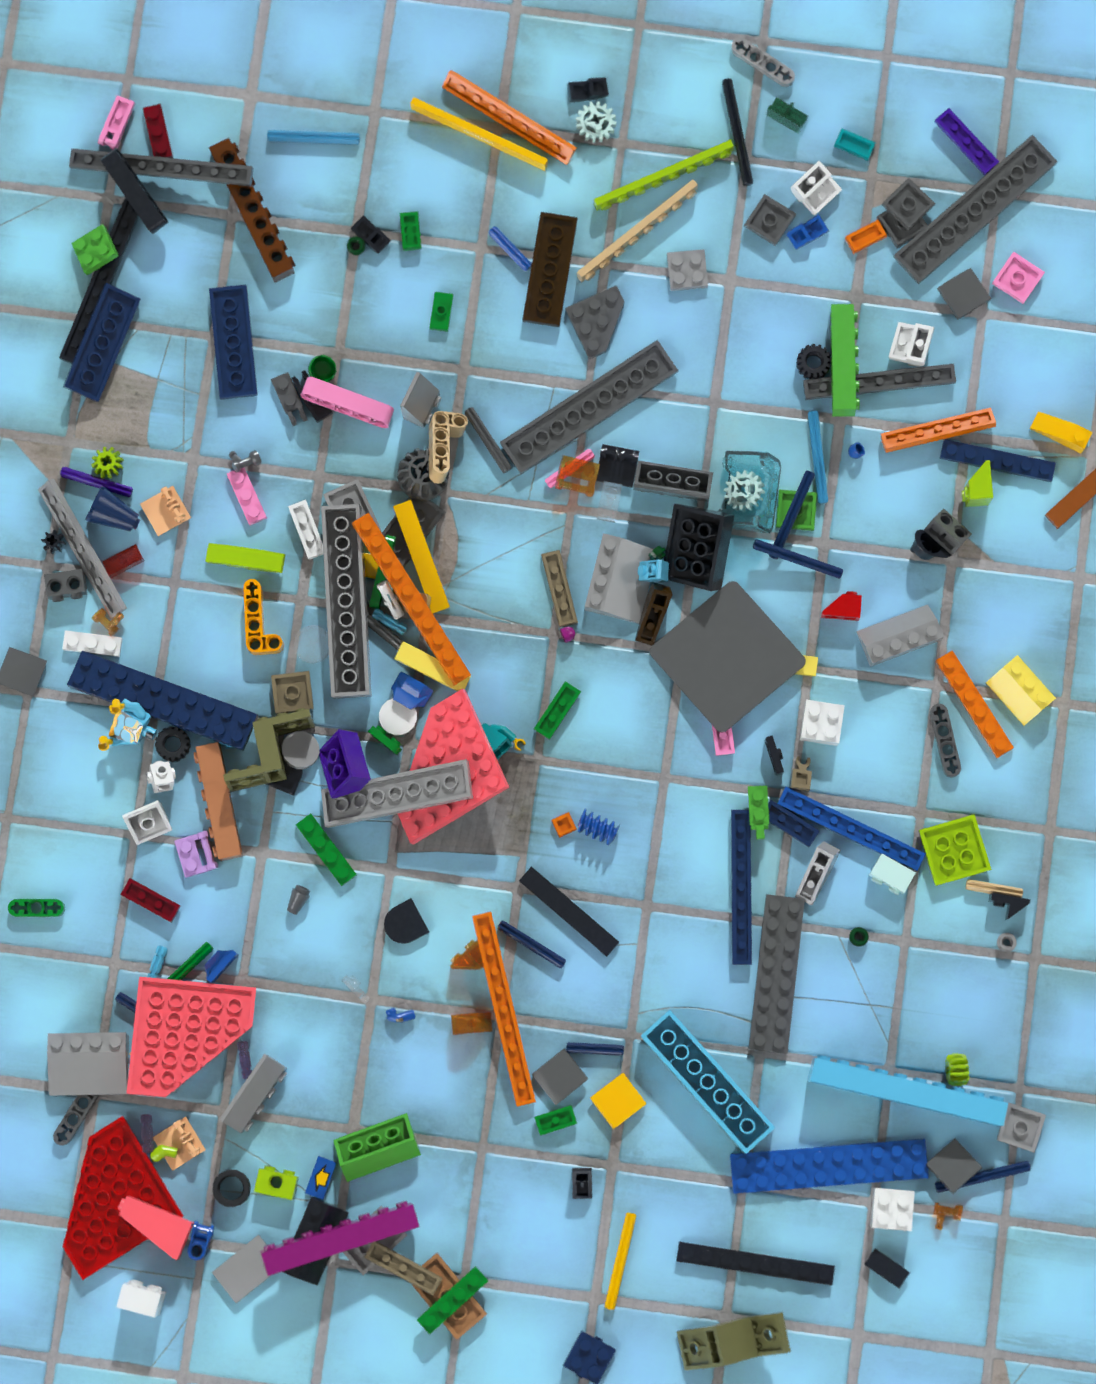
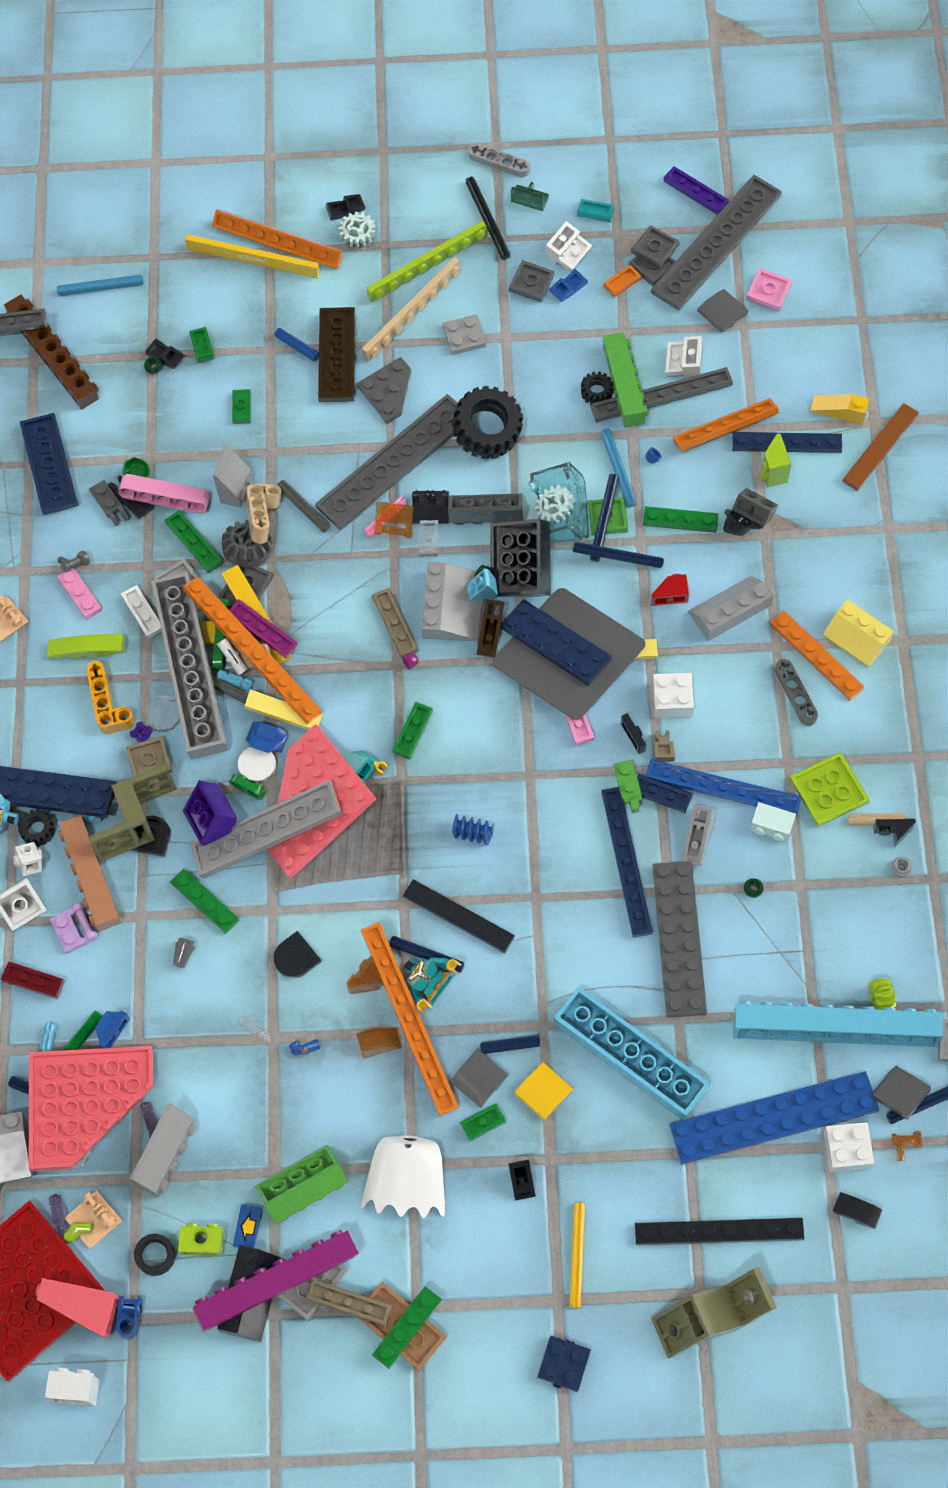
camera: 10 degrees left, 15 degrees down
light grey tile [212,1235,271,1303] -> none
light grey tile [281,731,320,769] -> none
orange tile [551,812,577,838] -> none
none -> dark purple plate [130,722,153,742]
none -> green plate [164,510,223,573]
none -> magenta plate [229,599,298,659]
none -> white piece [361,1136,445,1218]
none -> torso [403,957,462,1015]
none -> black tyre [452,386,523,459]
none -> dark blue plate [500,599,612,686]
none -> green plate [643,506,718,533]

